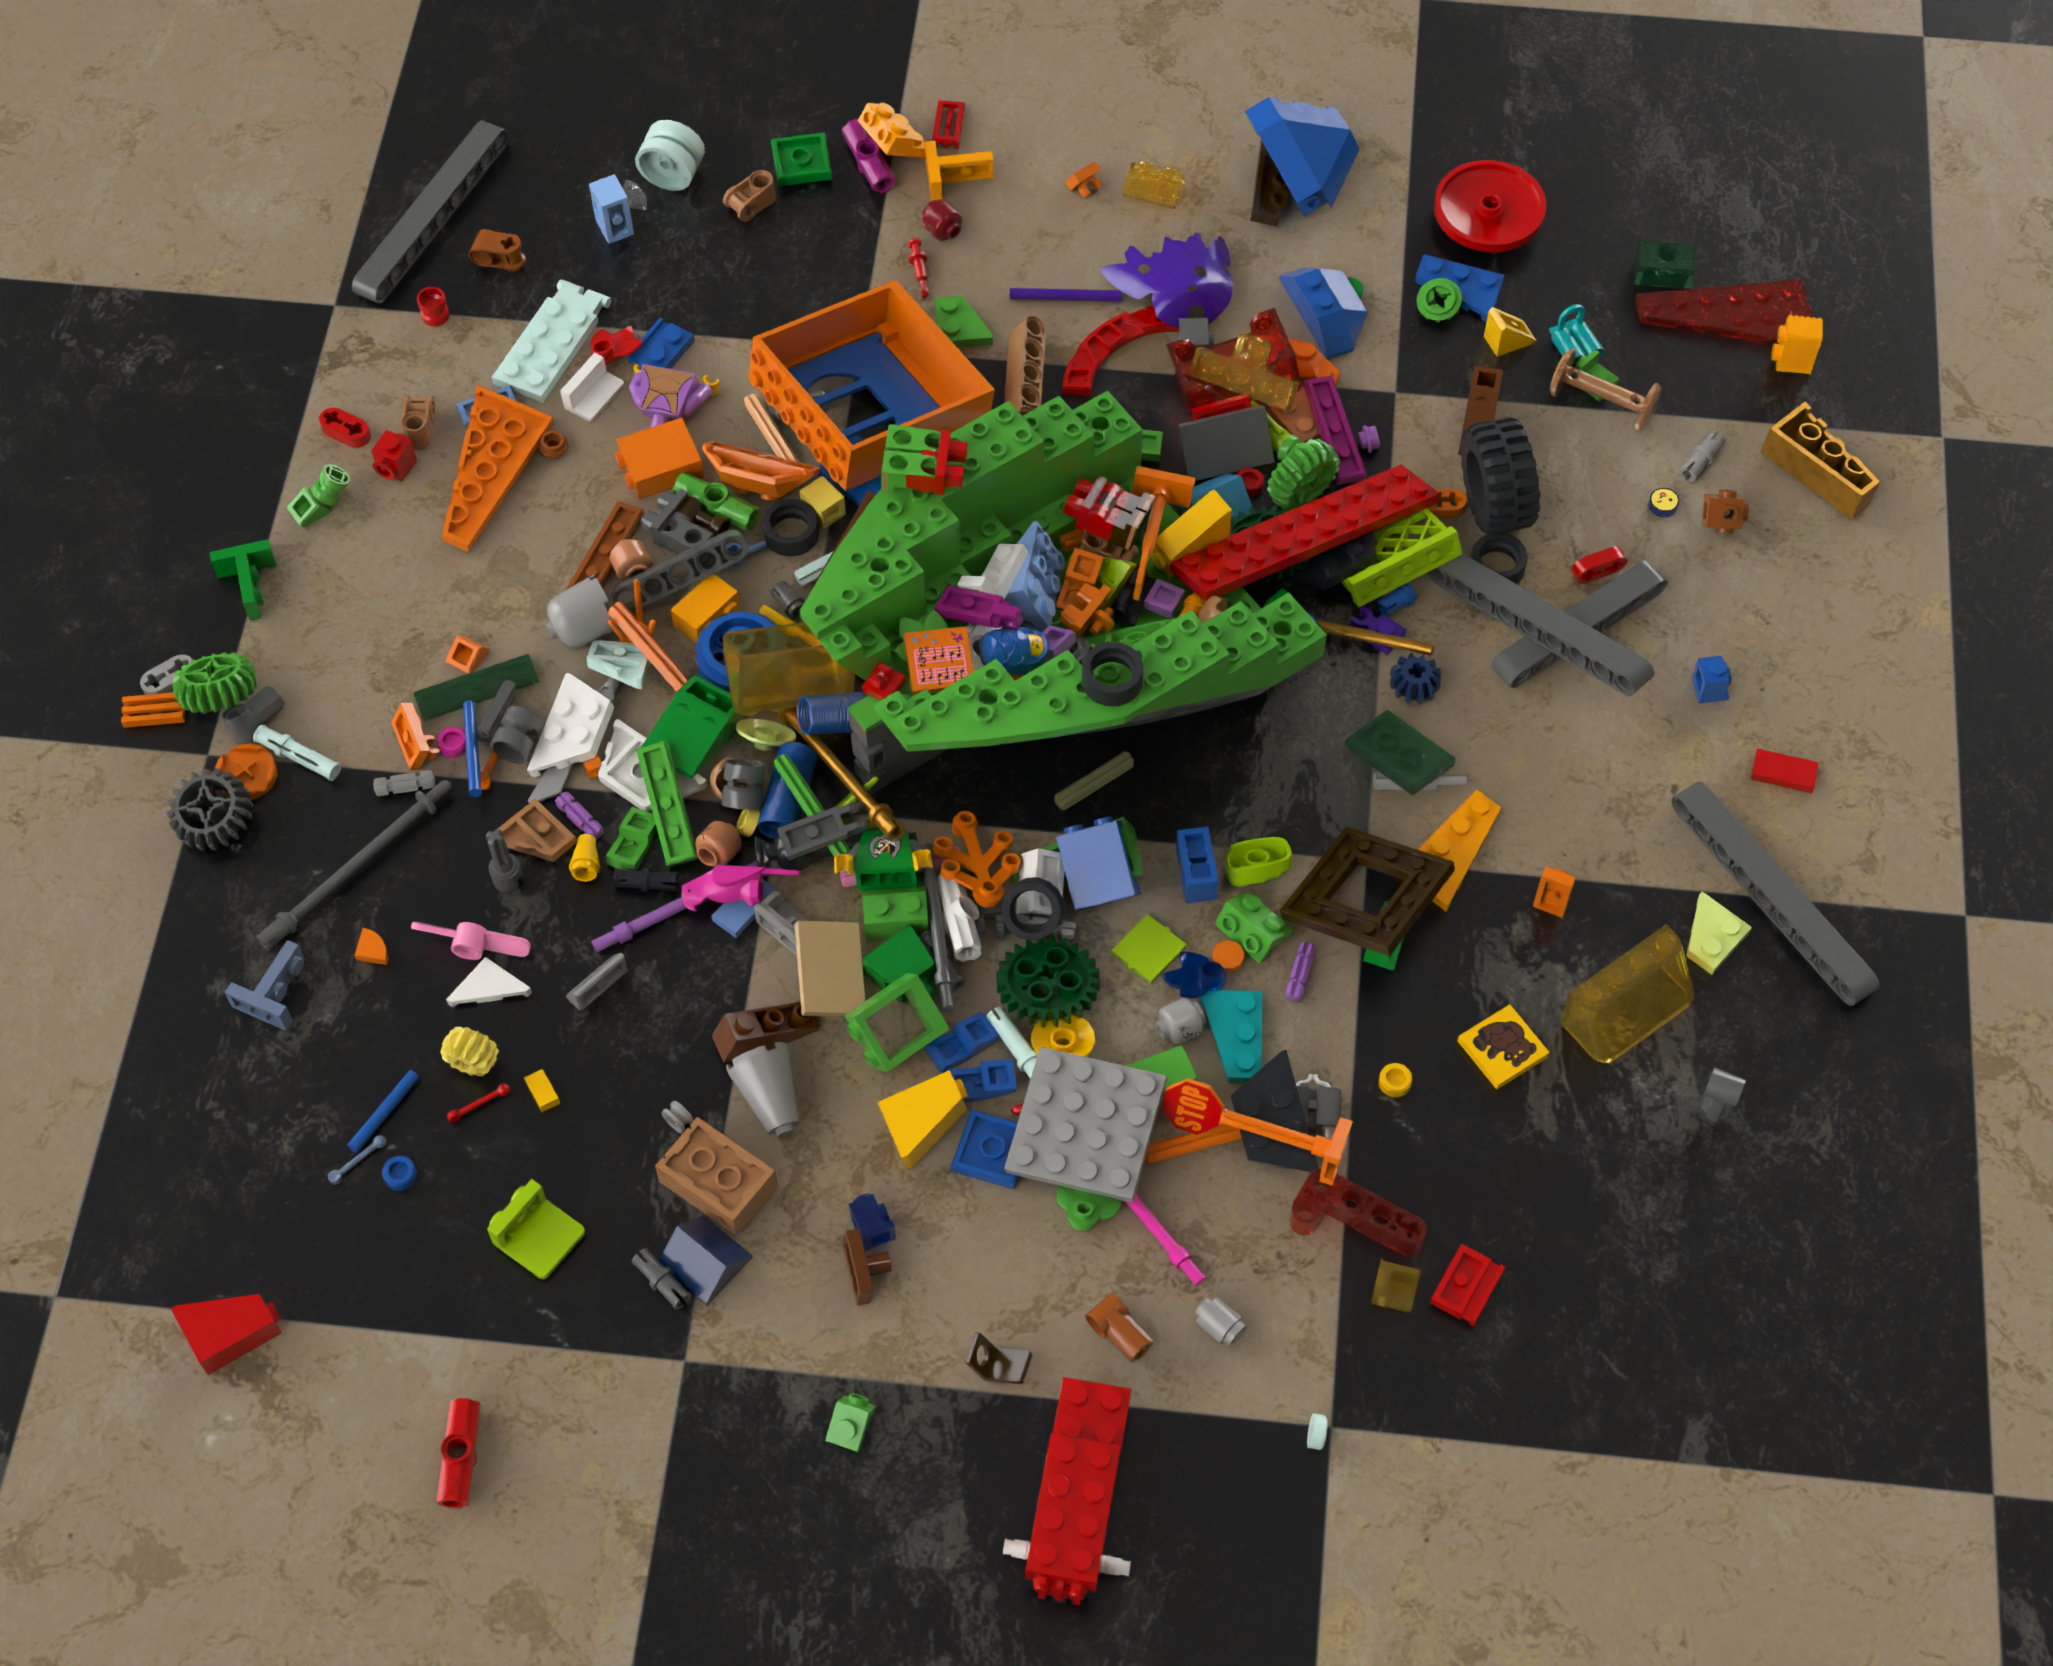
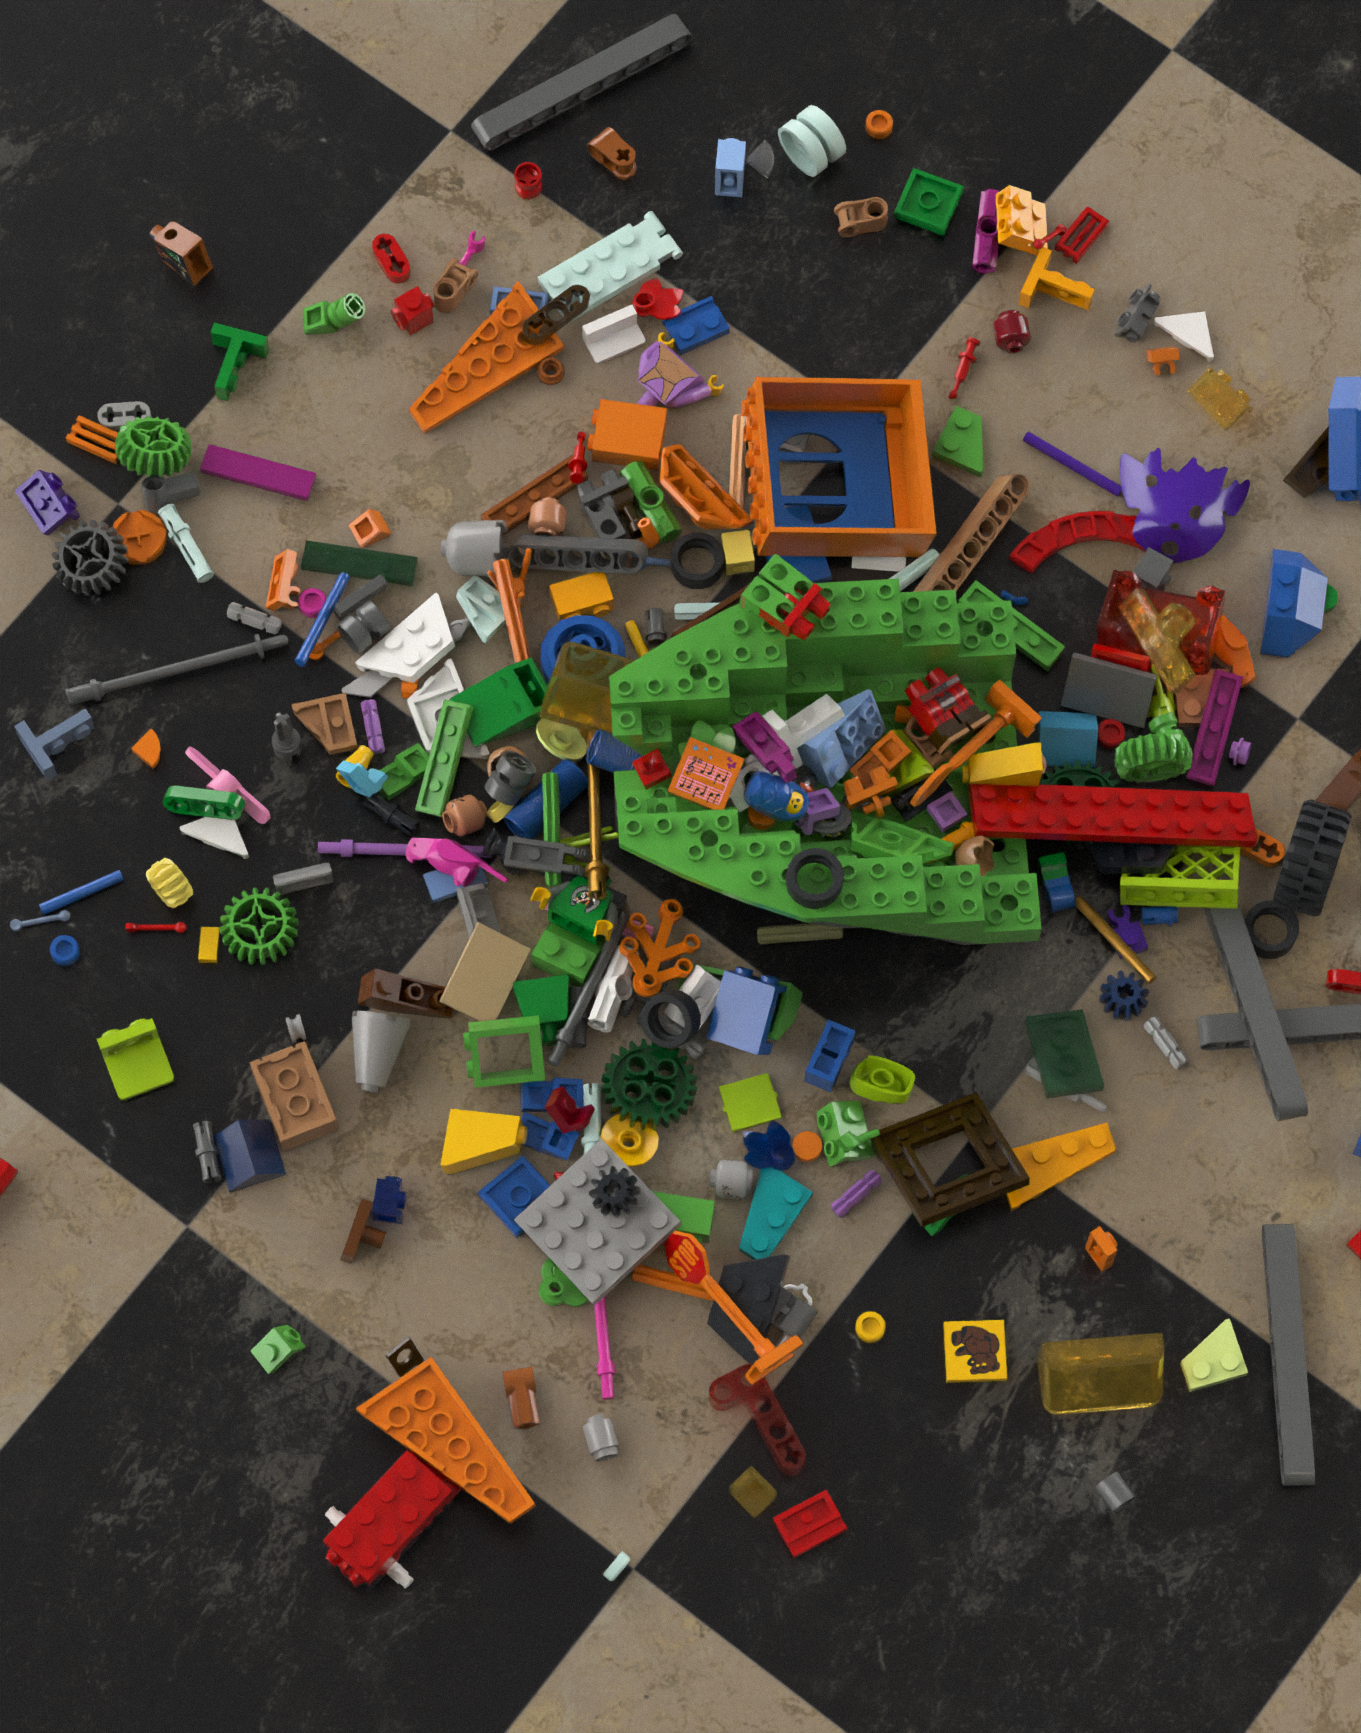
camera: 30 degrees right, 10 degrees up
none -> bracket [15,470,80,536]
none -> dark orange torso [149,221,213,286]
none -> green beam [163,786,245,820]
none -> magenta tile [200,444,316,501]
none -> bright green gear [220,887,299,965]
none -> medium azure bracket [336,760,388,797]
none -> orange wing [356,1357,536,1524]
none -> dark pink hand [459,231,485,266]
none -> dark brown beam [522,285,590,345]
none -> dark red bracket [544,1086,595,1134]
none -> red piece [568,431,587,484]
none -> black gear [589,1166,641,1218]
none -> orange arm [637,517,659,550]
none -> bright green hand [837,1129,880,1152]
none -> orange tile [865,110,893,139]
none -> red hinge [1033,224,1067,249]
none -> dark grey hinge [1114,284,1160,343]
none -> light grey axle [1144,1016,1188,1069]
none -> white tile [1154,311,1214,362]

